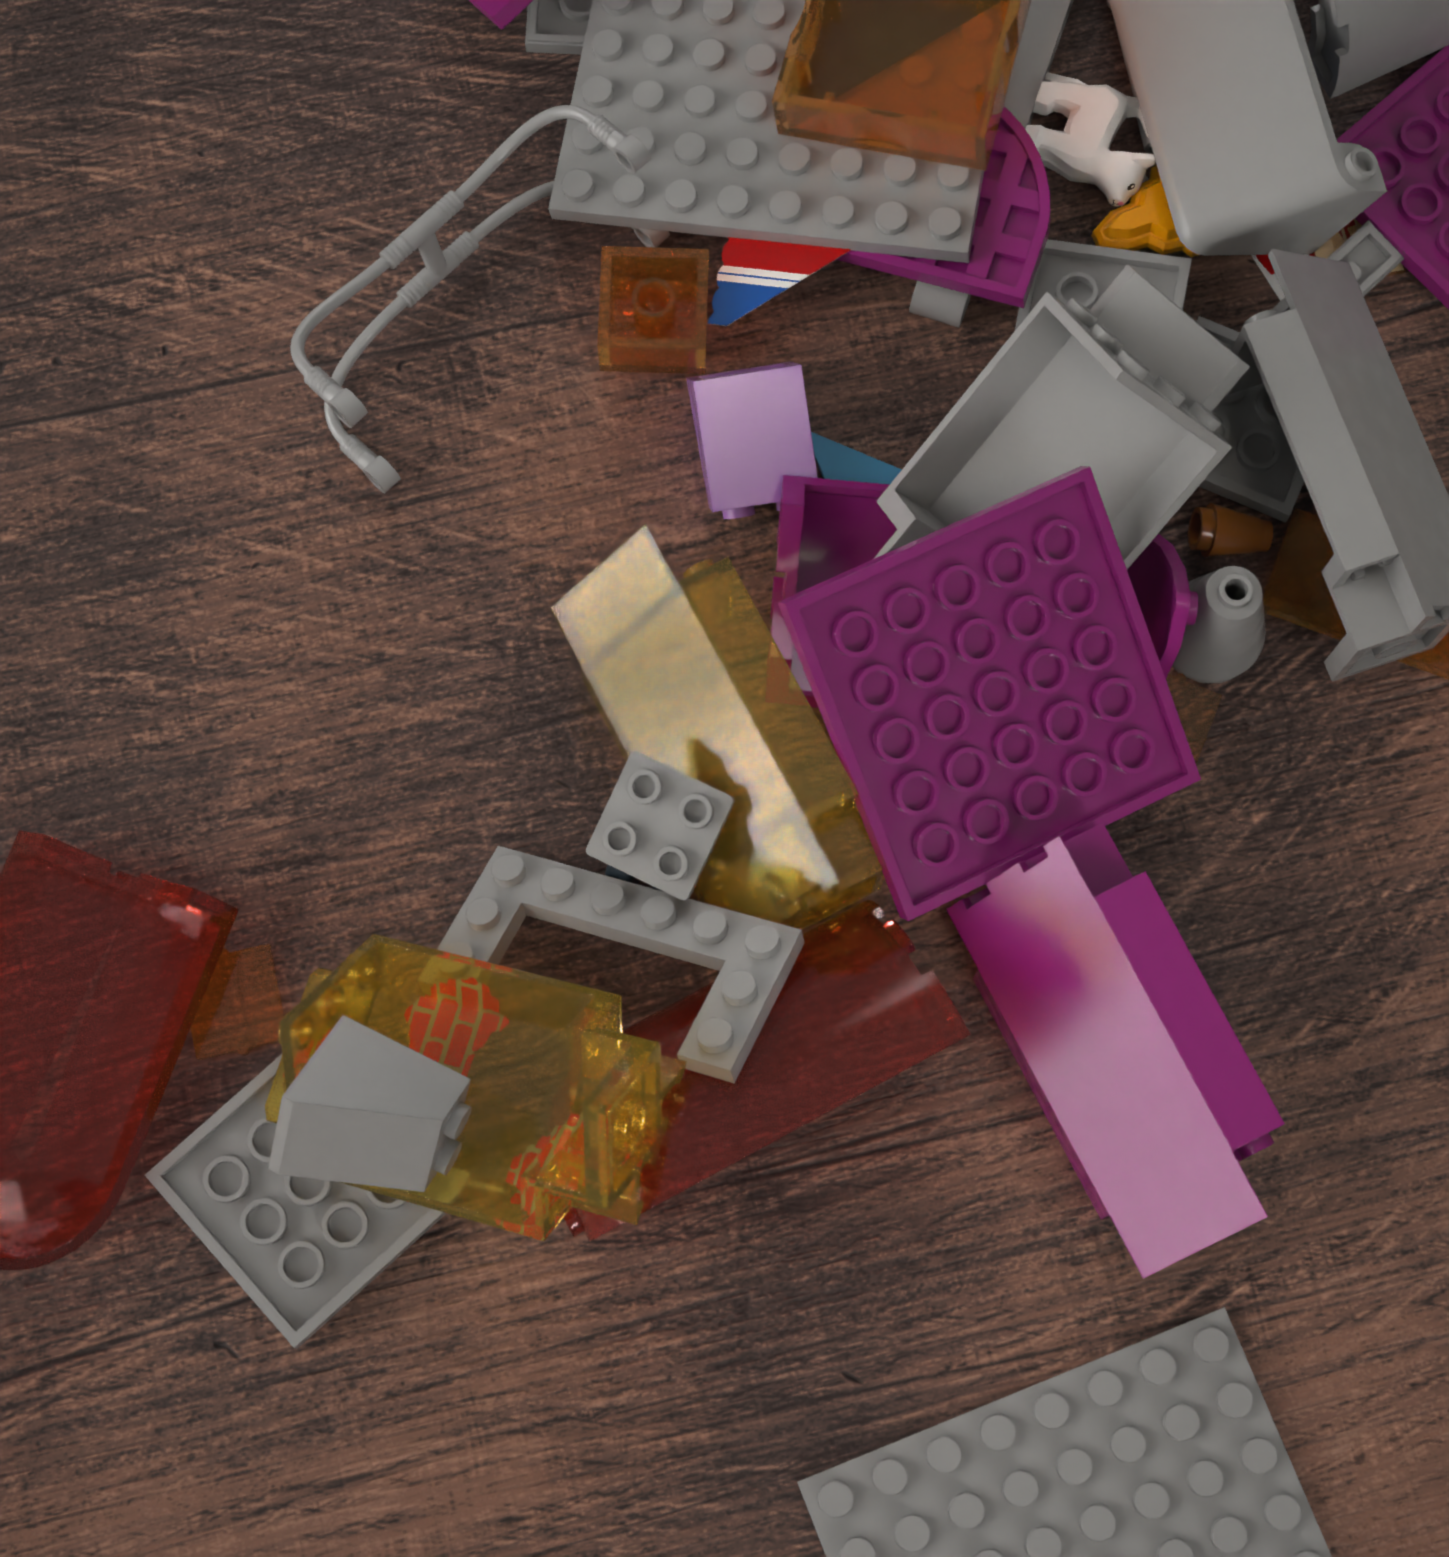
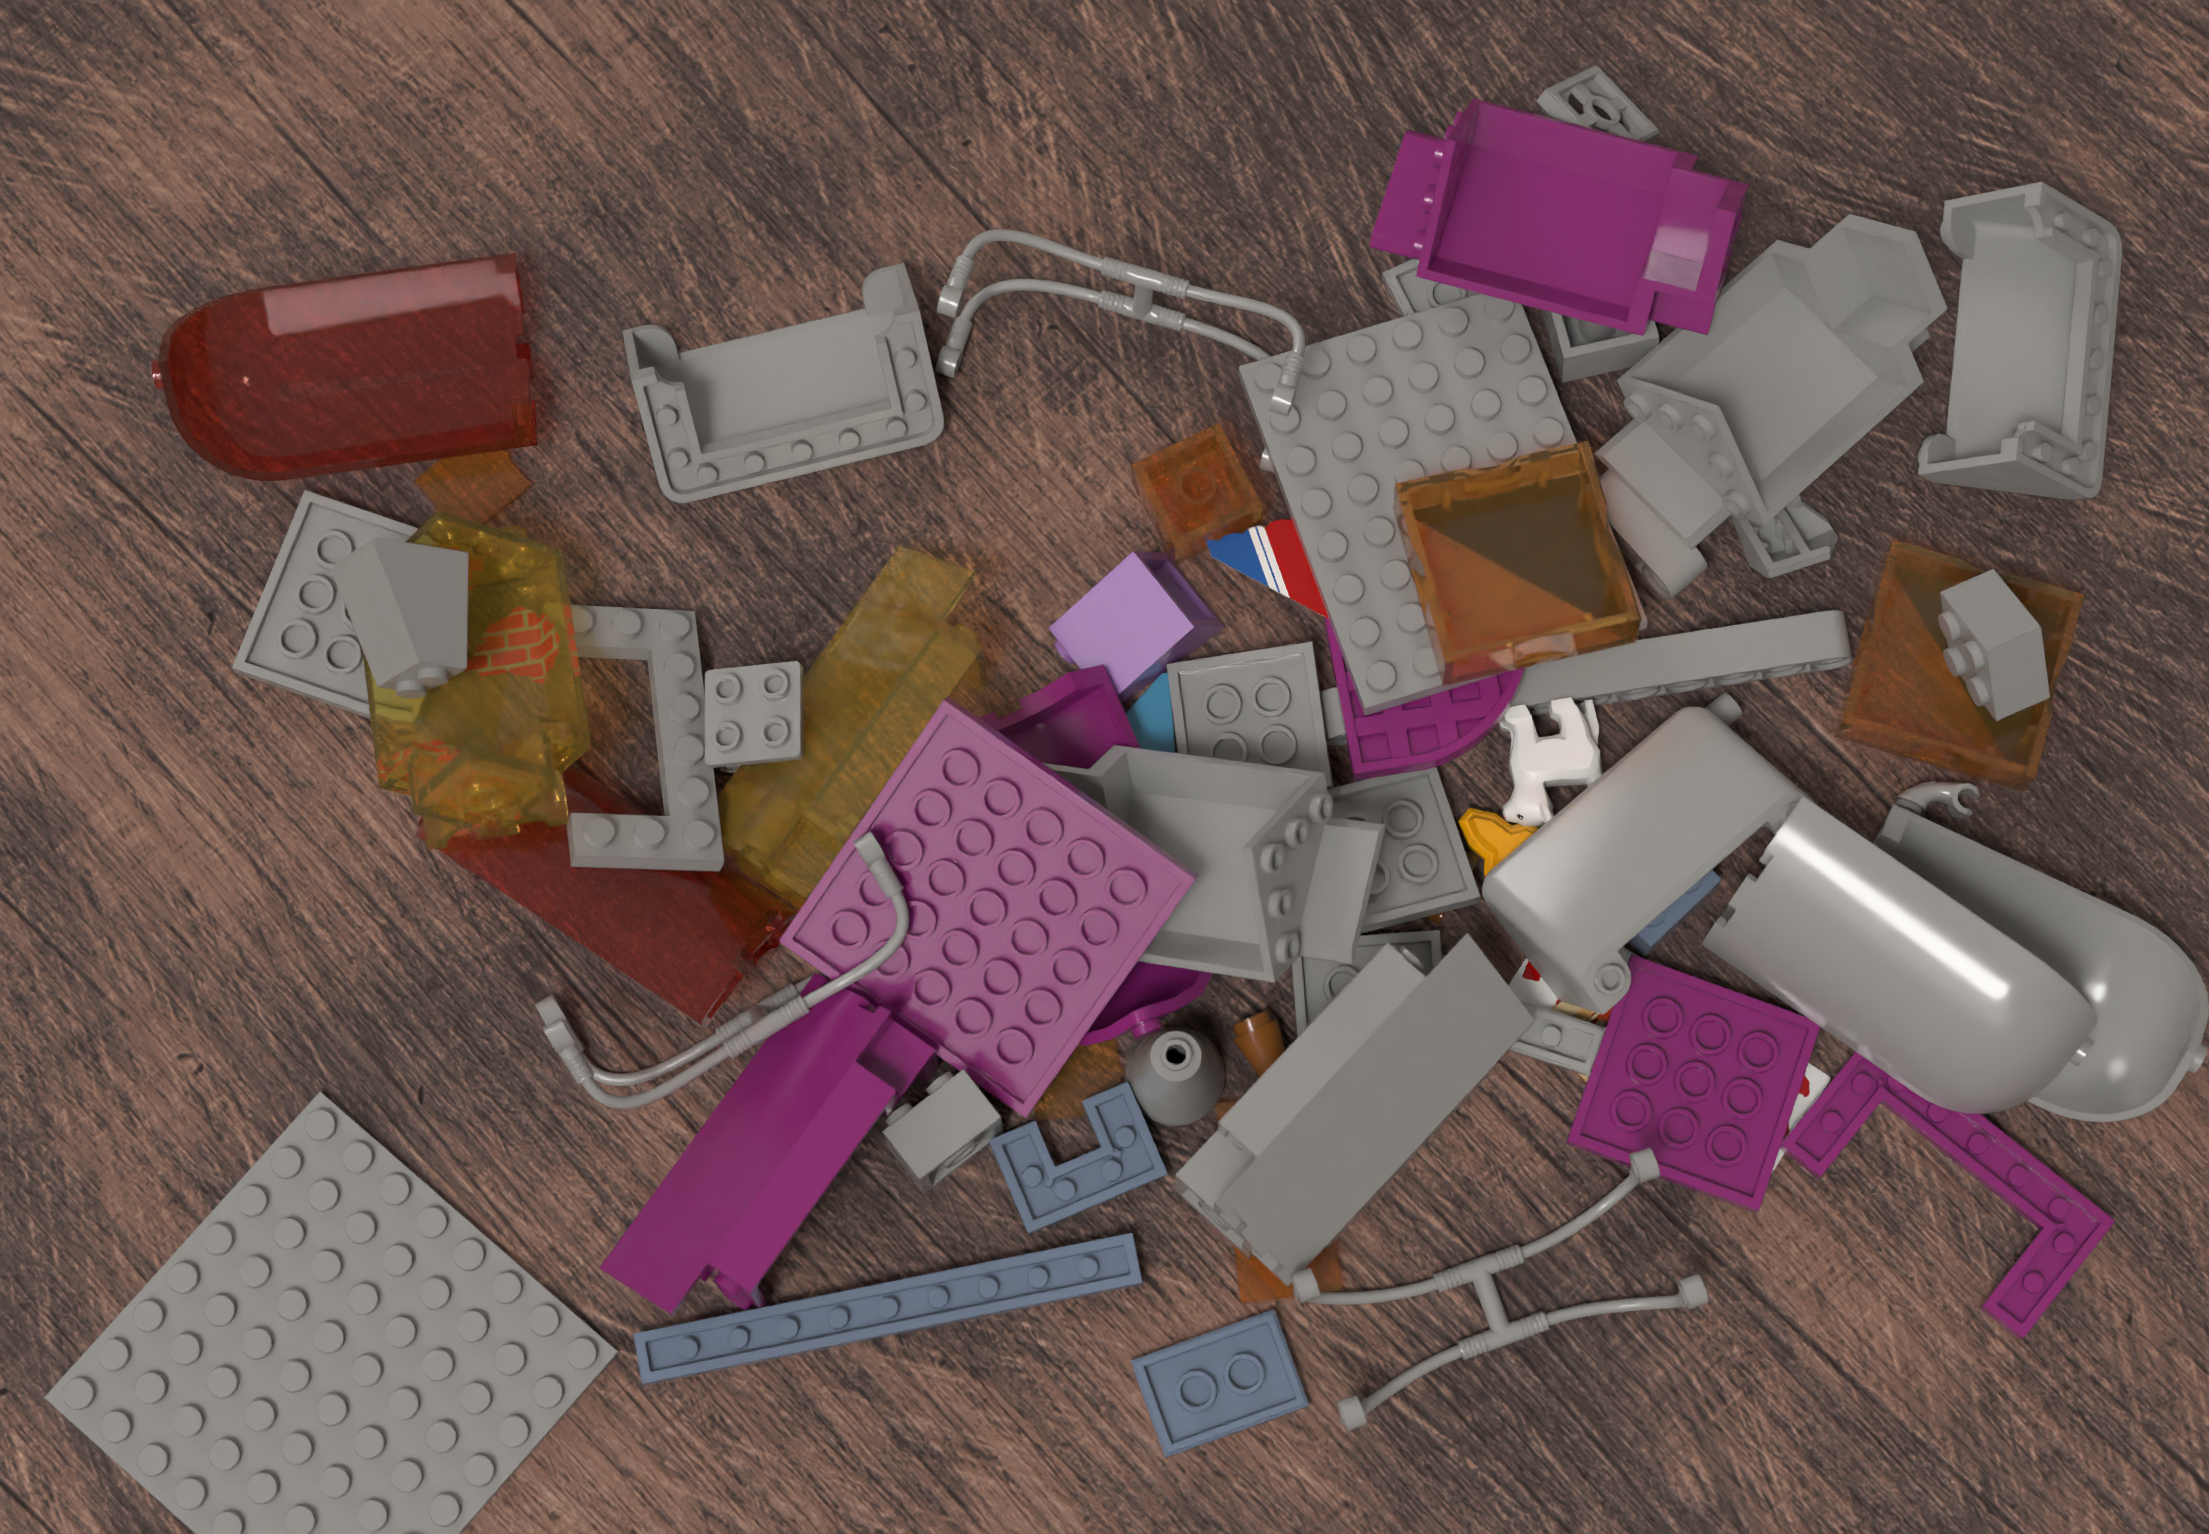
camera: 65 degrees right, 0 degrees up
none -> light grey bar [535,813,909,1109]
none -> light grey windscreen [622,263,944,503]
none -> sand blue plate [633,1233,1142,1386]
none -> light grey brick [882,1069,1004,1194]
none -> sand blue plate [989,1081,1168,1235]
none -> light grey plate [1167,642,1334,789]

